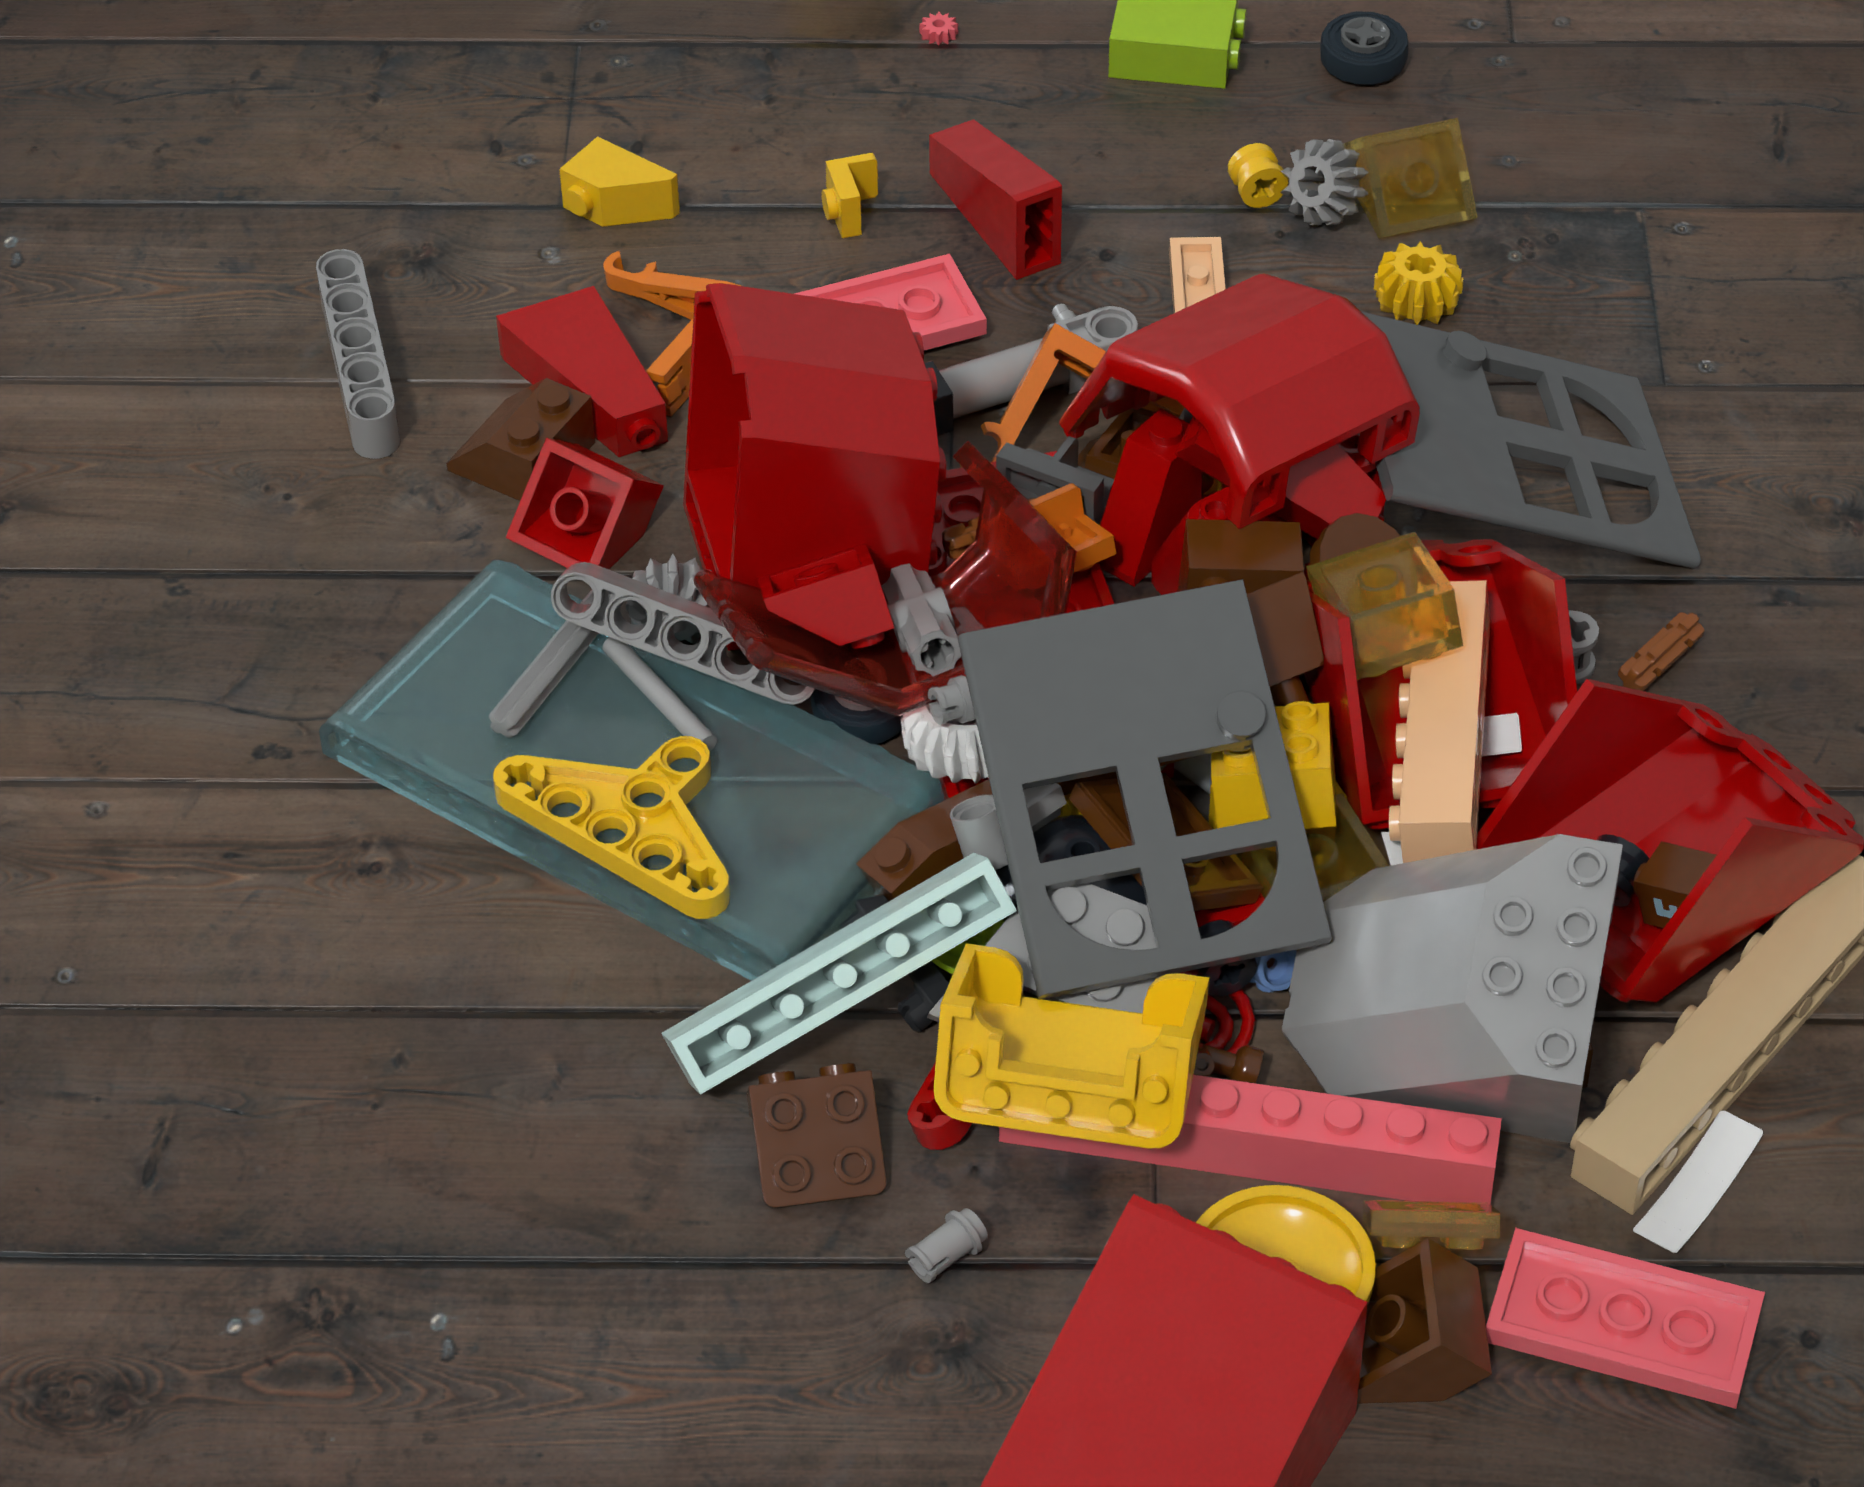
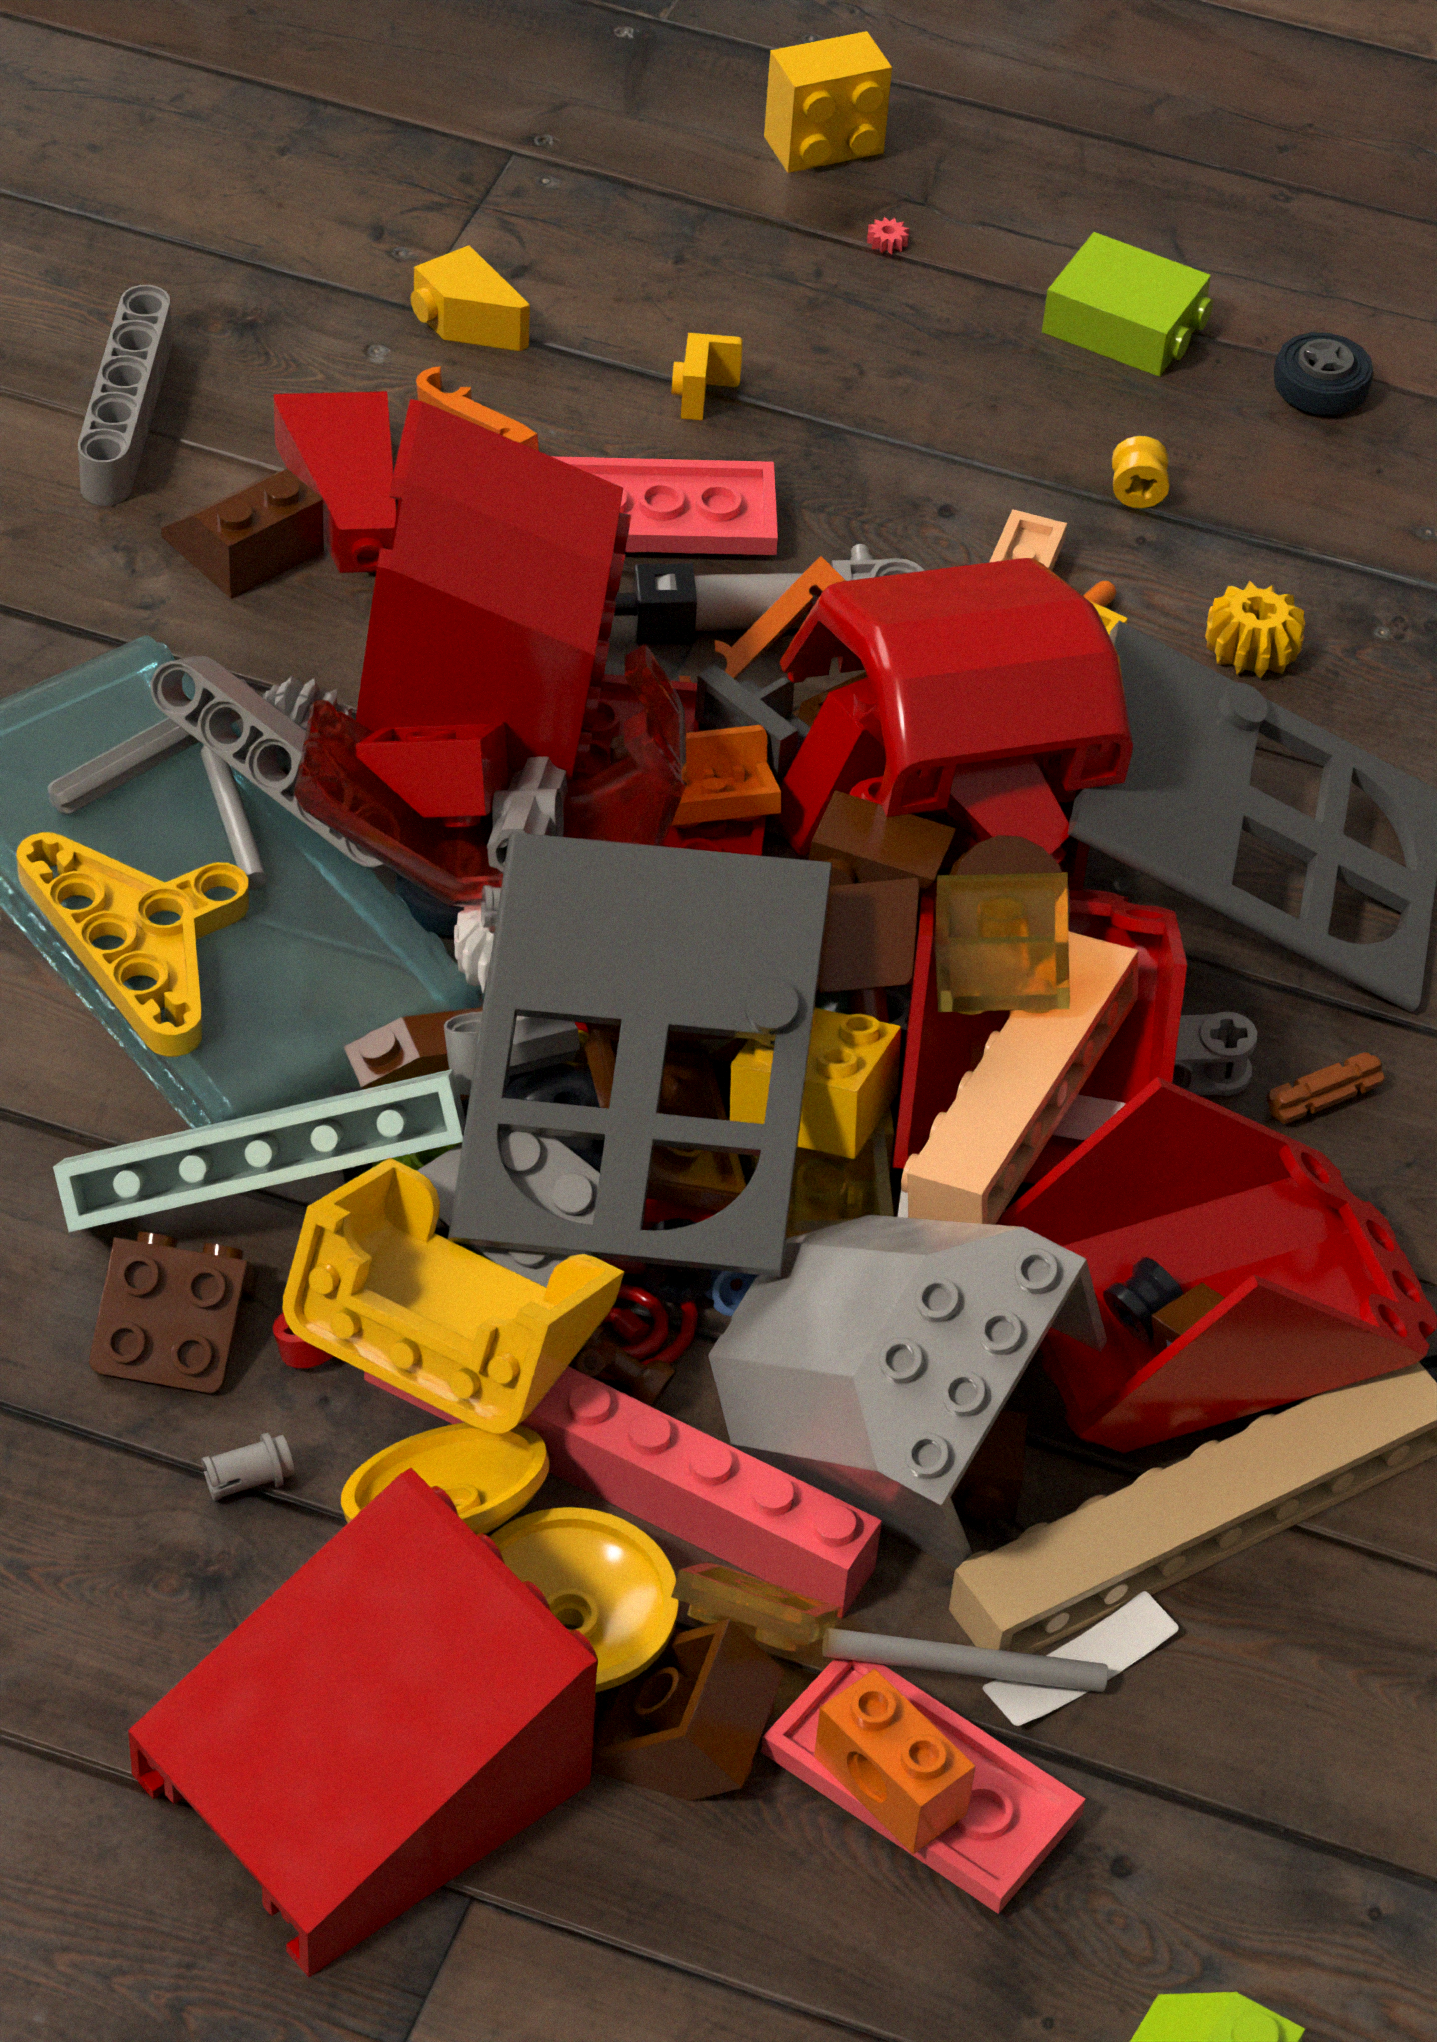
camera: 15 degrees right, 0 degrees up
red slope [505,438,664,569] -> none
red slope [929,119,1062,280] -> none
light grey gear [1280,139,1369,225] -> none
clear yellow slope [1345,118,1477,238] -> none
none -> yellow dish [341,1422,550,1535]
none -> orange brick [814,1668,976,1855]
none -> light grey bar [822,1628,1108,1692]

